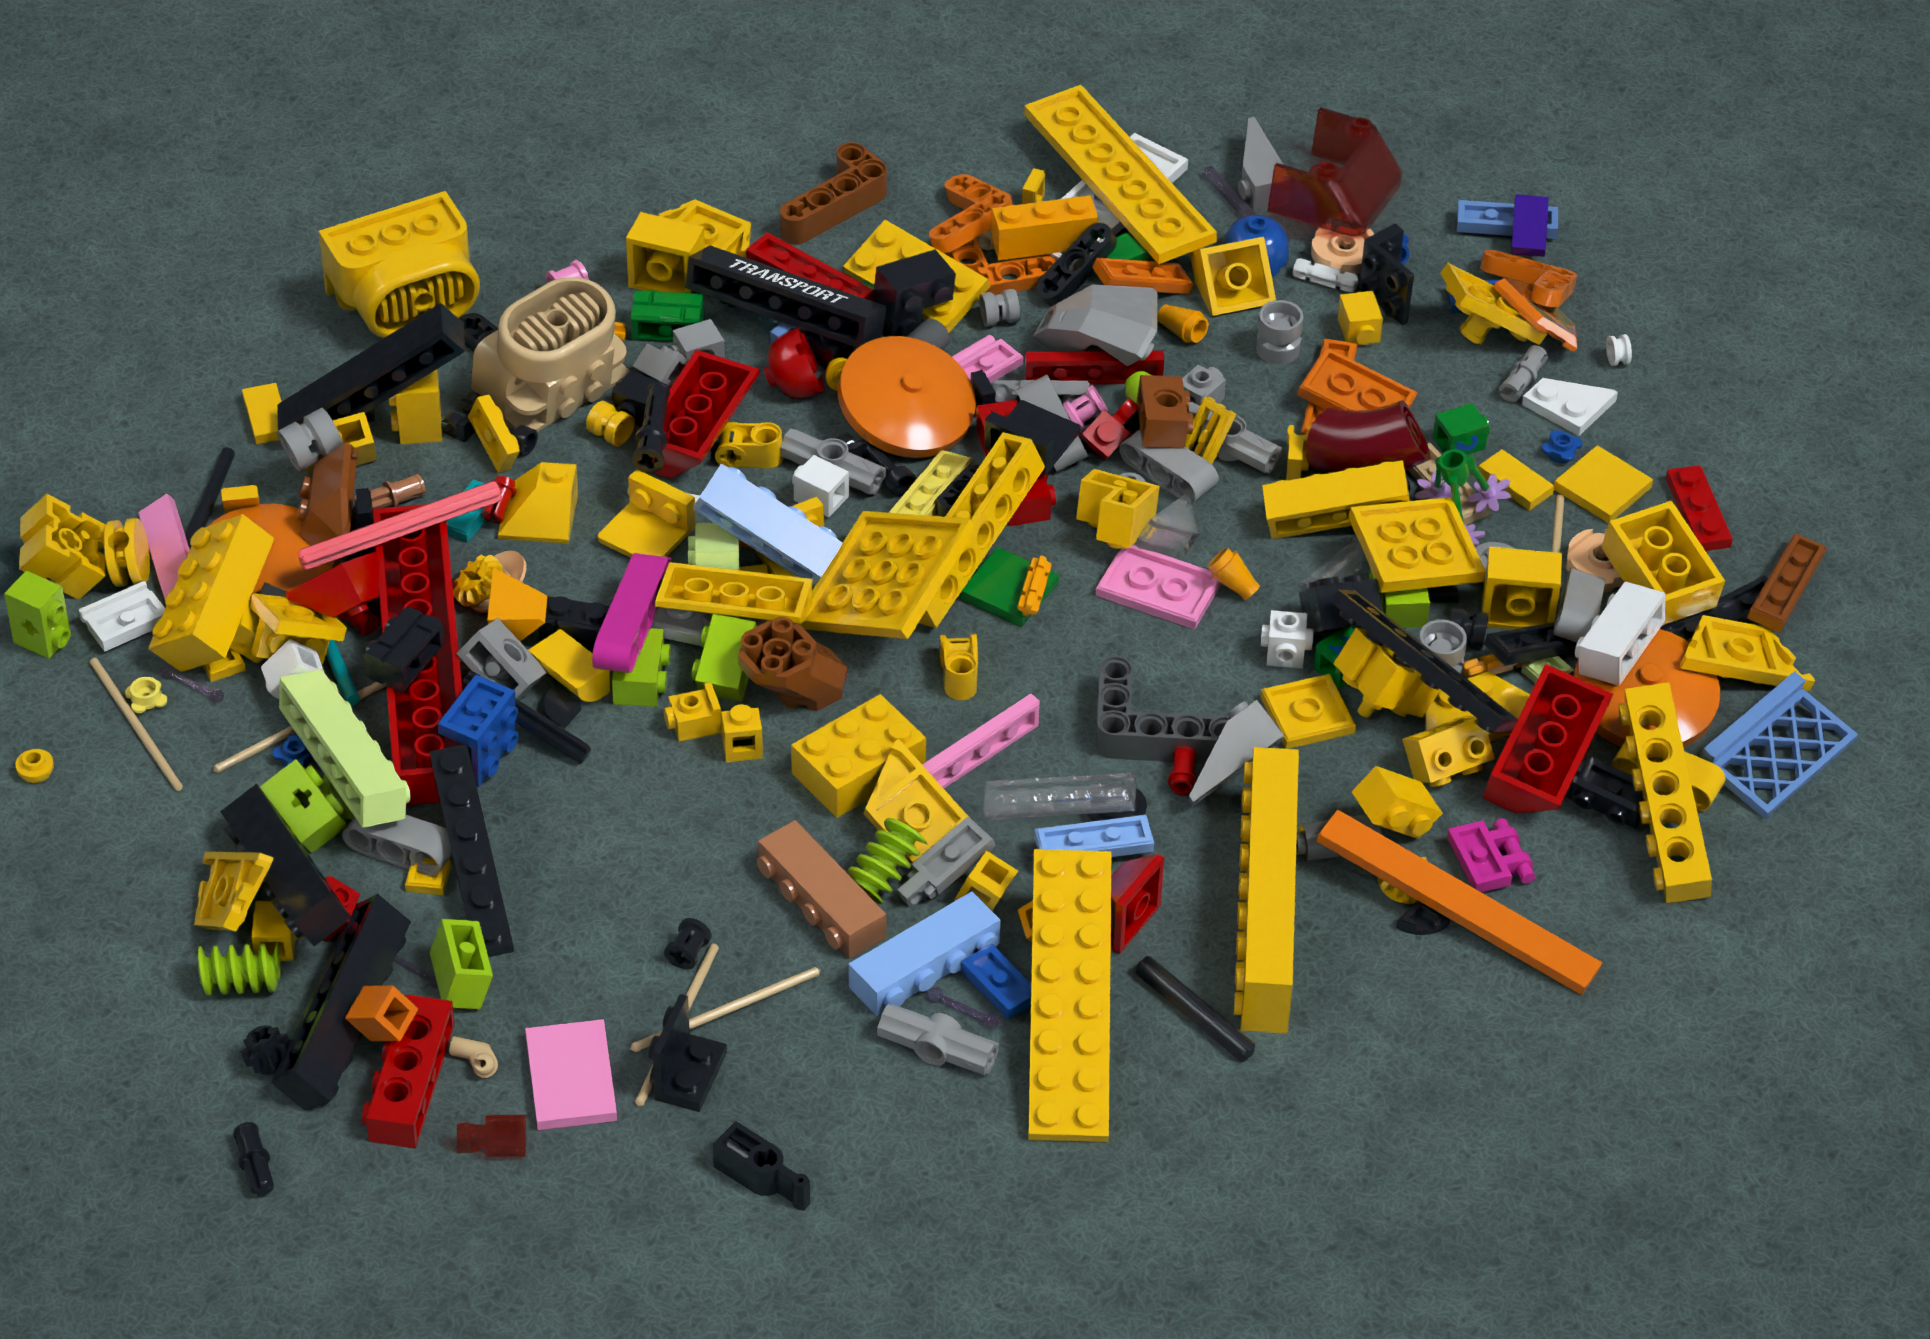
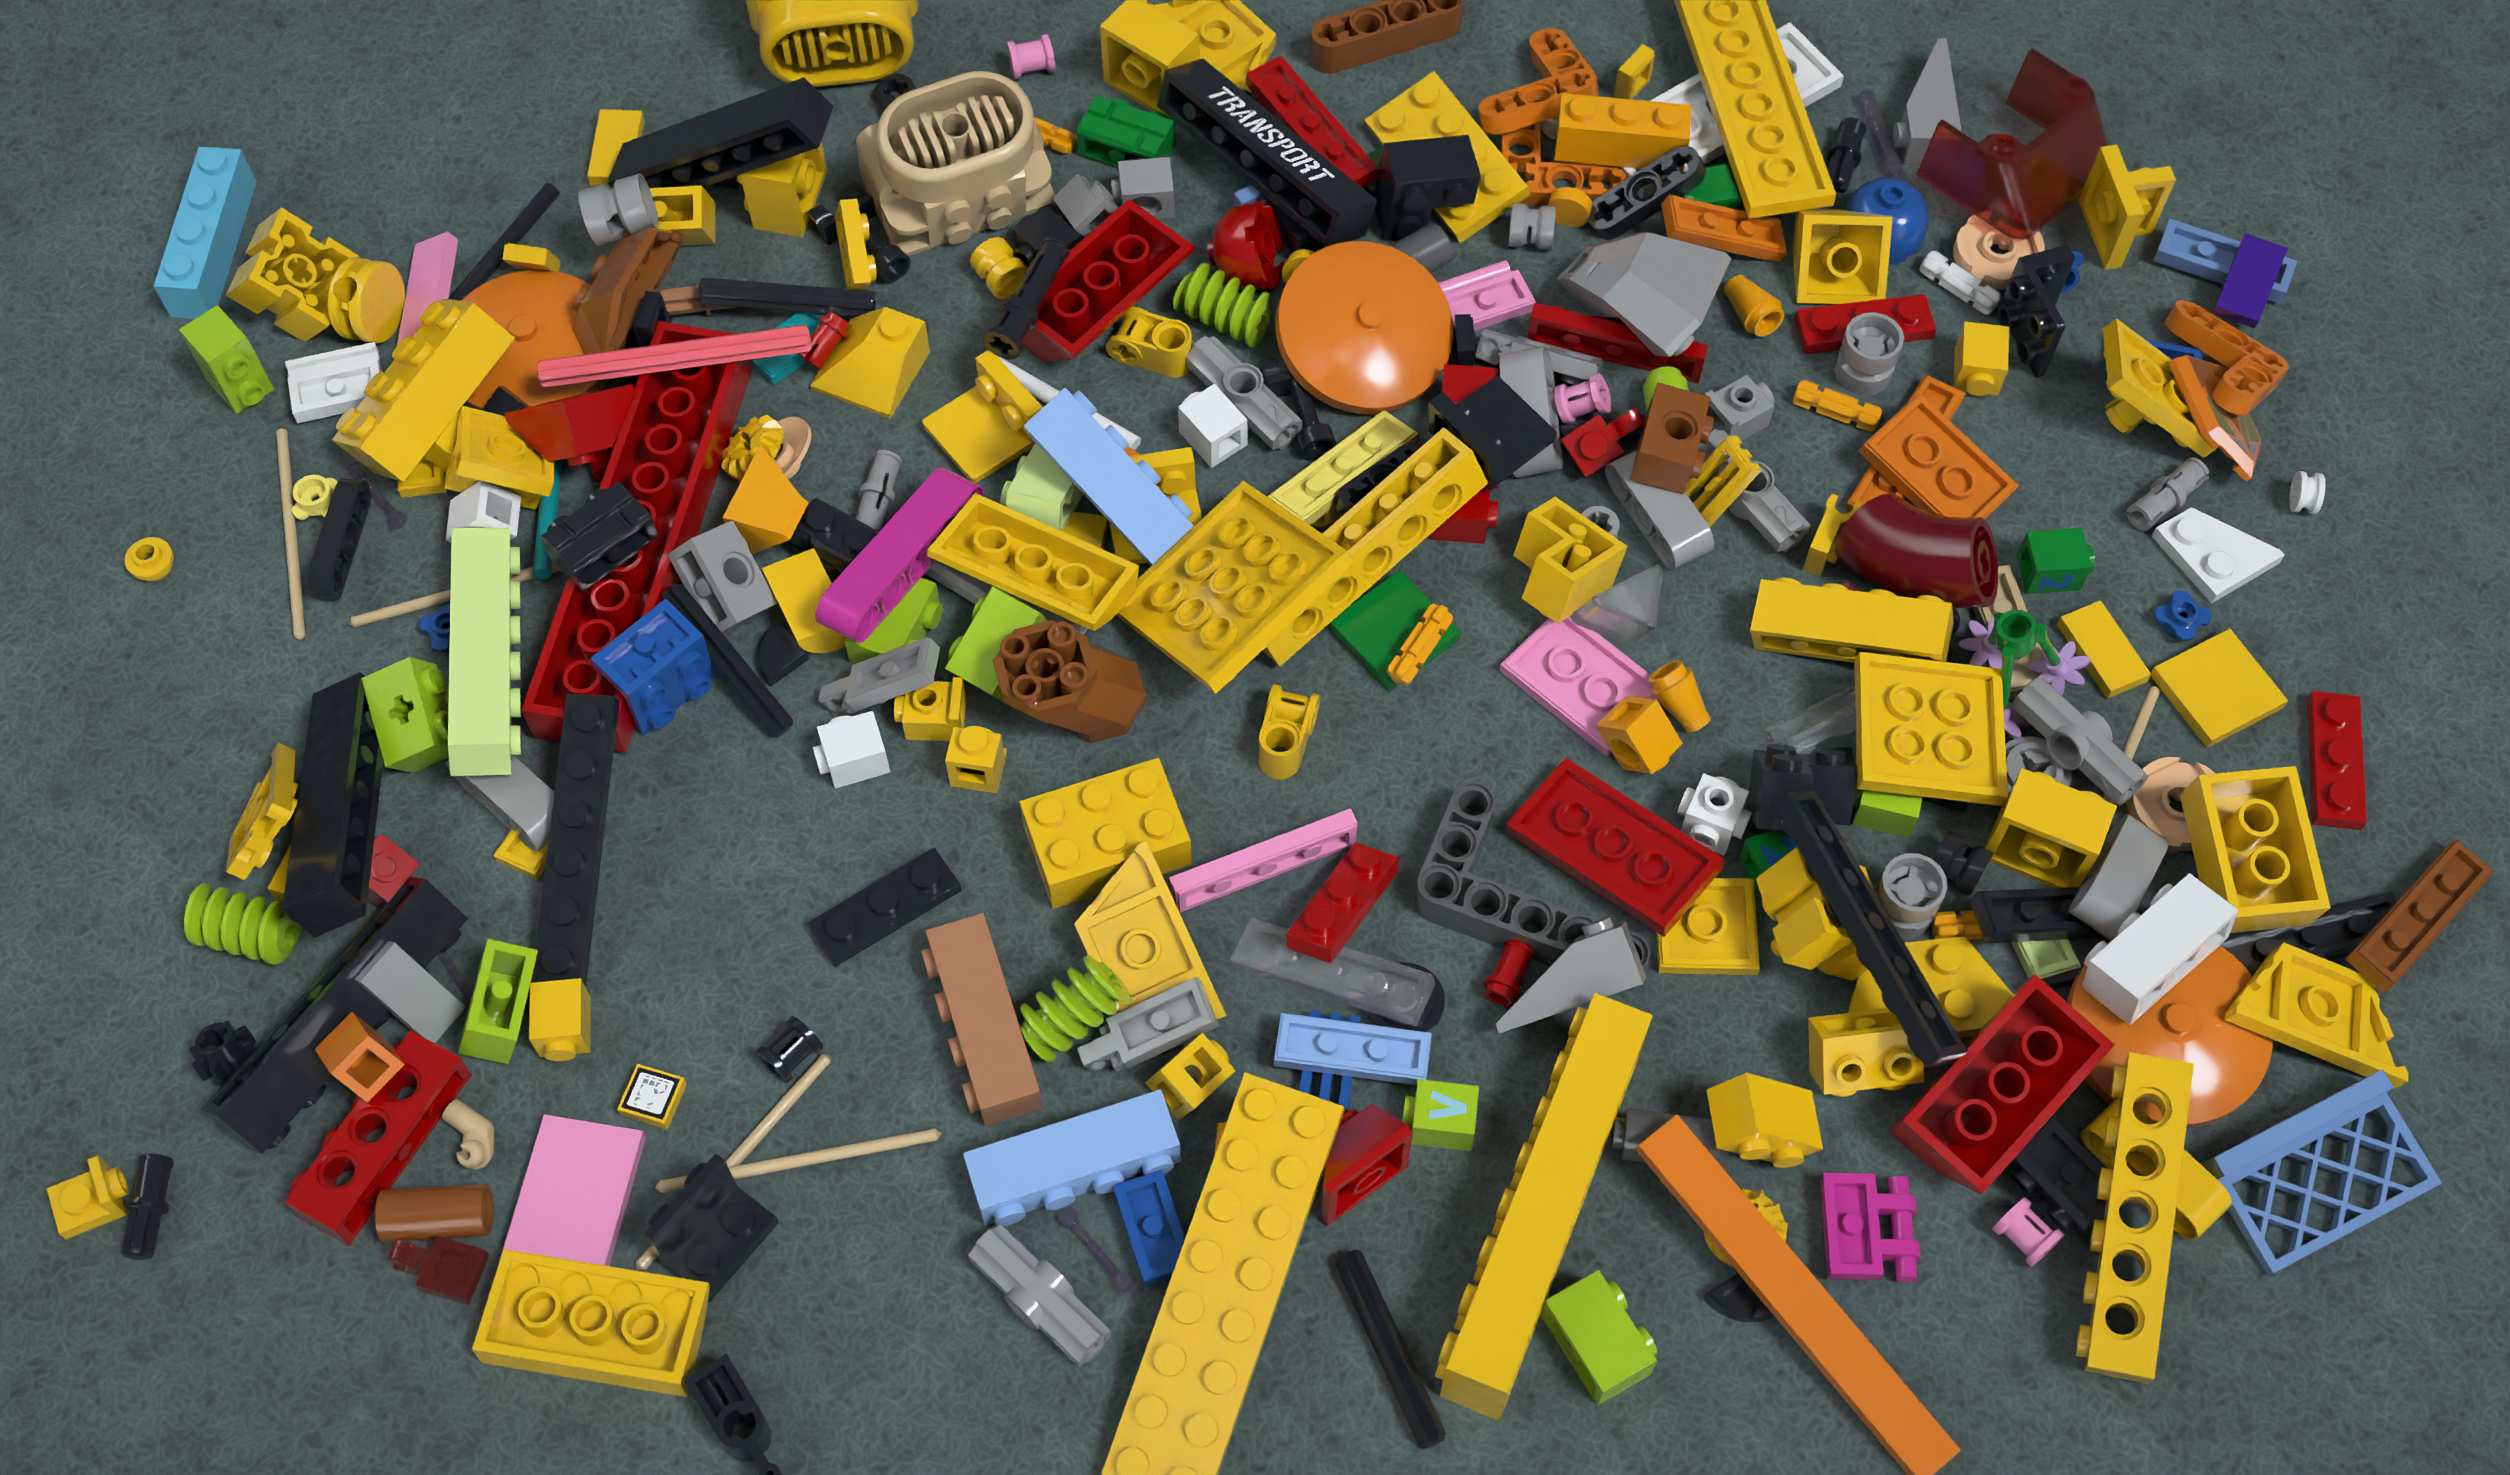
camera: 20 degrees right, 15 degrees up
none -> yellow bracket [47,1155,129,1240]
none -> black beam [307,478,371,600]
none -> light grey tile [354,941,466,1043]
none -> dark orange pin [375,1183,494,1243]
none -> yellow slope [472,1249,710,1397]
none -> yellow brick [529,978,591,1062]
none -> tile [617,1064,687,1130]
none -> black axle [699,277,876,316]
none -> black plate [808,847,962,967]
none -> white brick [813,711,890,788]
none -> light grey hinge [818,637,940,717]
none -> light grey pin [855,450,902,531]
none -> lime piece [1173,262,1271,347]
none -> red plate [1286,842,1399,964]
none -> lime brick [1402,1079,1479,1151]
none -> red plate [1506,758,1724,937]
none -> lime brick [1541,1270,1657,1406]
none -> light orange tile [1547,187,1592,228]
none -> light orange brick [1596,695,1683,774]
none -> light orange axle [1793,380,1882,432]
none -> red plate [1794,294,1937,354]
none -> black axle [1827,117,1867,194]
none -> bright pink bush [1993,1197,2064,1268]
none -> light grey piece [2011,676,2149,806]
none -> yellow bracket [2078,145,2176,269]

